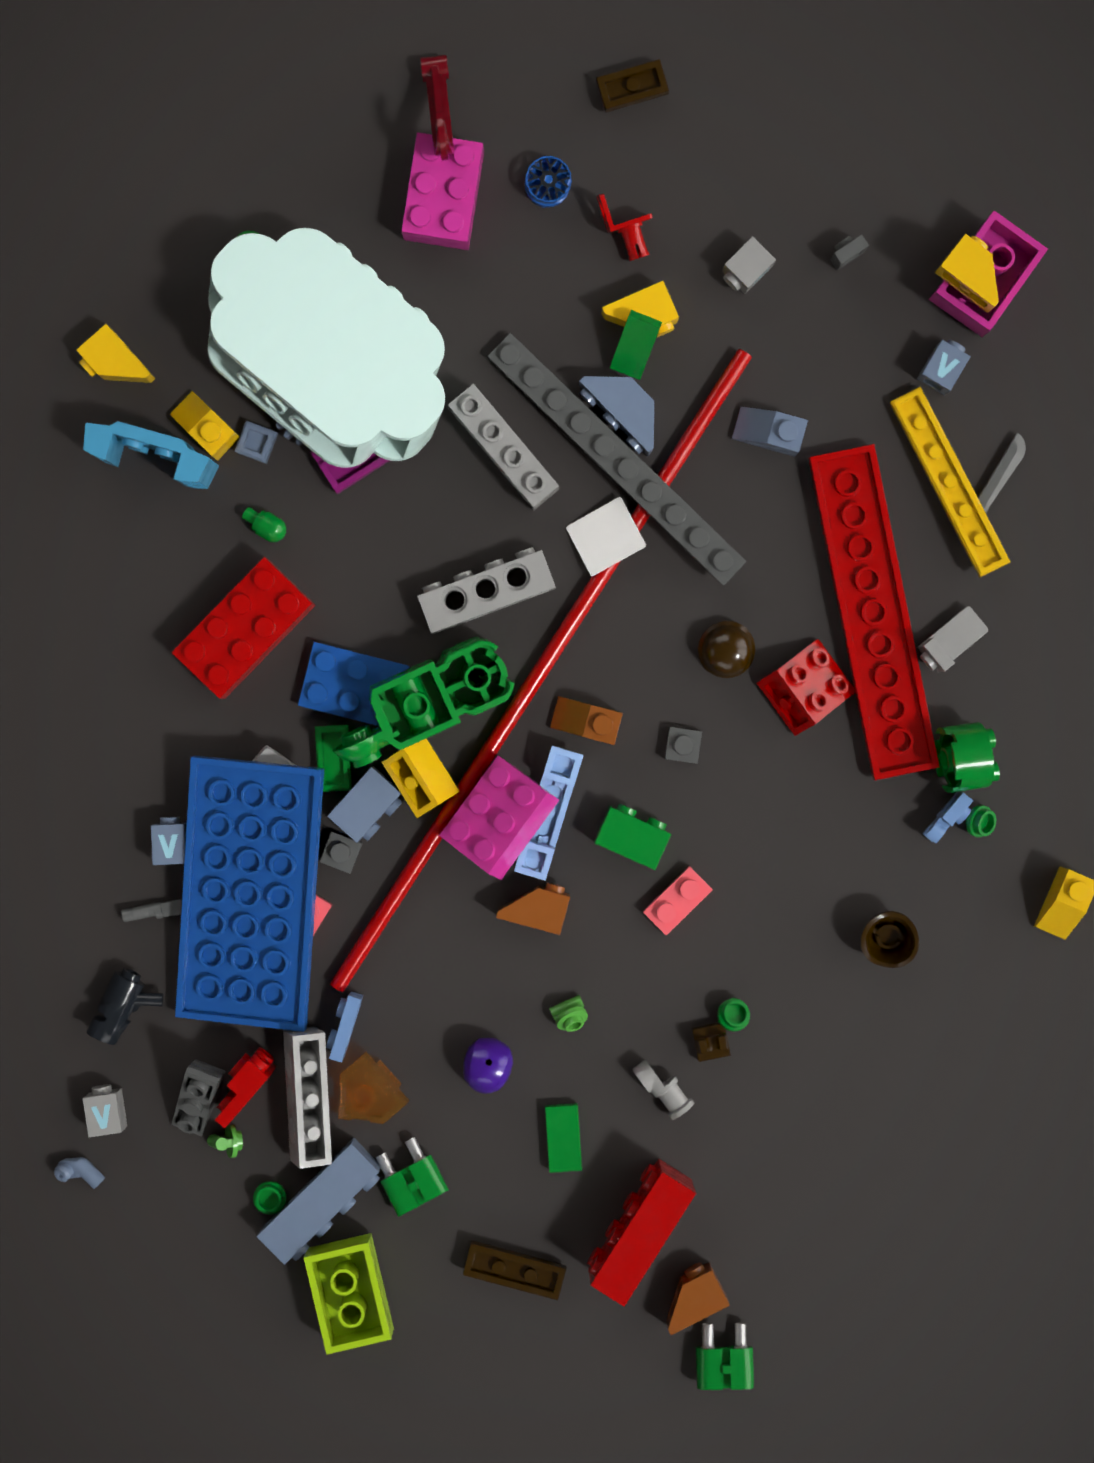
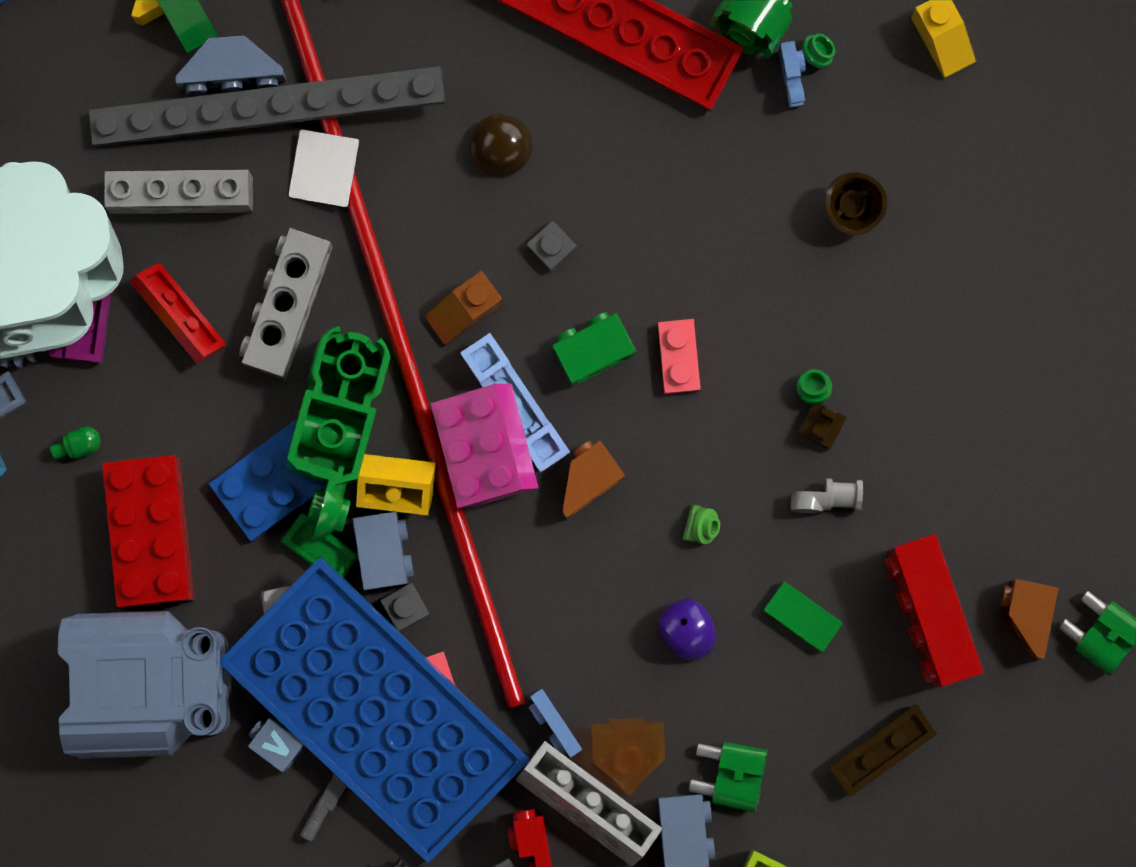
camera: 50 degrees left, 5 degrees down
red bracket [757,639,855,736] -> none
none -> sand blue piece [58,611,231,759]
none -> red plate [130,262,226,365]

